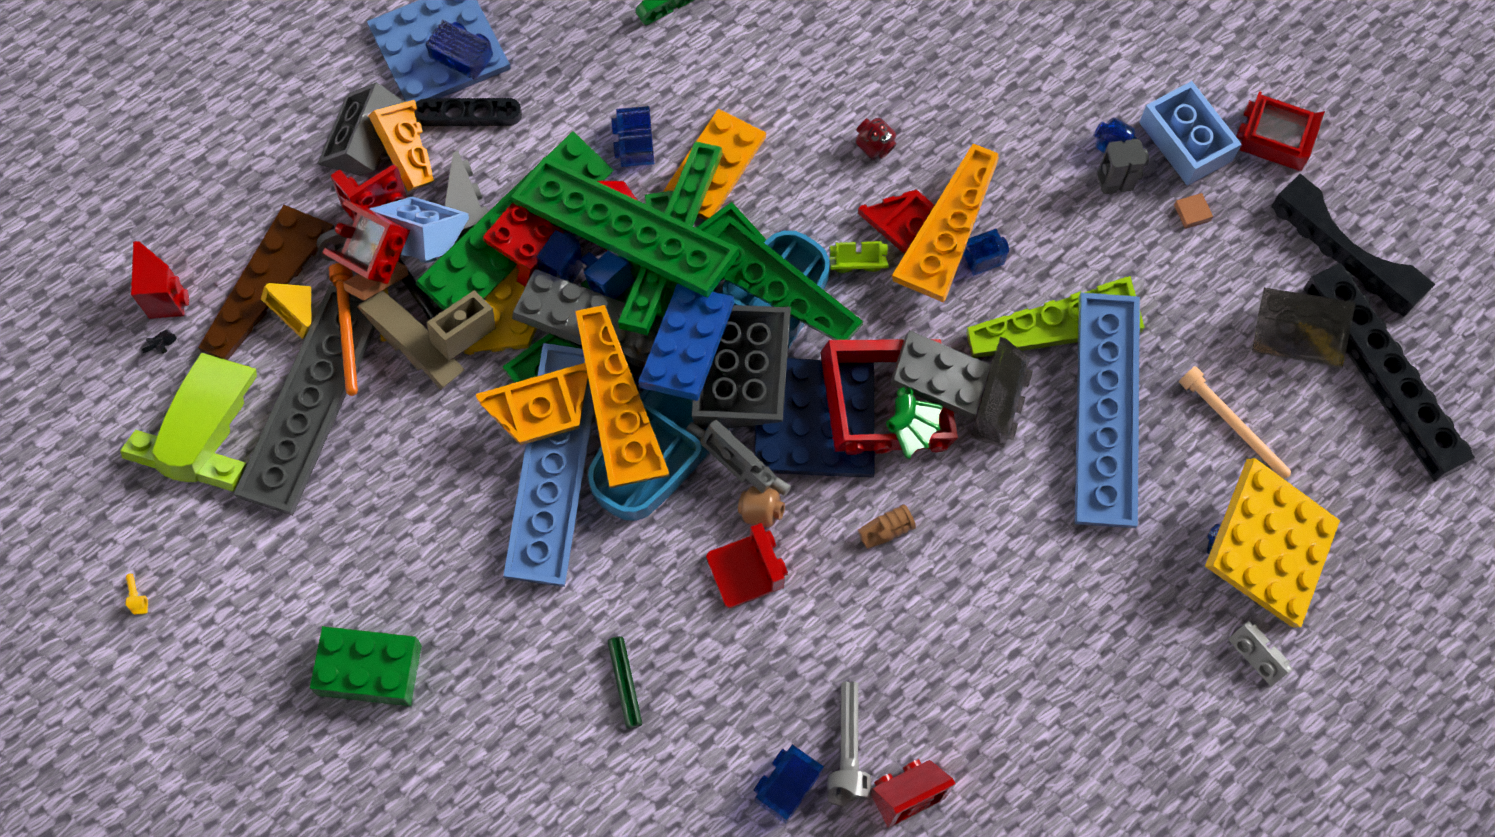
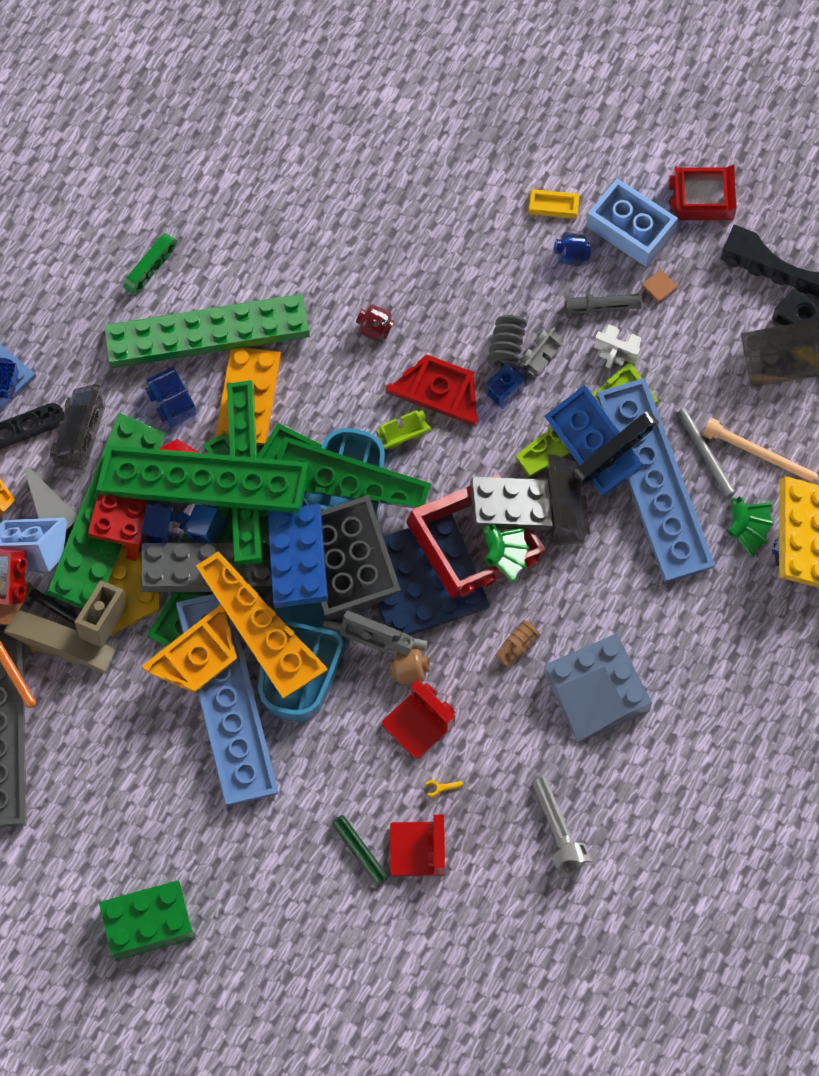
camera: 20 degrees left, 0 degrees up
clear blue brick [753,744,824,824] -> none
red slope [871,759,956,828] -> none
light orange wing [892,144,999,303] -> none
dark grey brick [1097,139,1149,194] -> none
none -> clear smoke slope [50,384,106,474]
none -> plate [105,294,310,369]
none -> red bracket [390,814,445,877]
none -> yellow hand [425,780,463,799]
none -> dark grey piece [487,315,527,372]
none -> light grey hinge [517,327,562,378]
none -> yellow tile [528,189,580,219]
none -> blue plate [544,385,645,497]
none -> sand blue slope [544,633,652,743]
none -> dark grey pin [564,293,642,318]
none -> black beam [572,411,659,486]
none -> white hips [594,324,641,369]
none -> light grey bar [677,408,736,498]
none -> green arm [727,496,774,557]

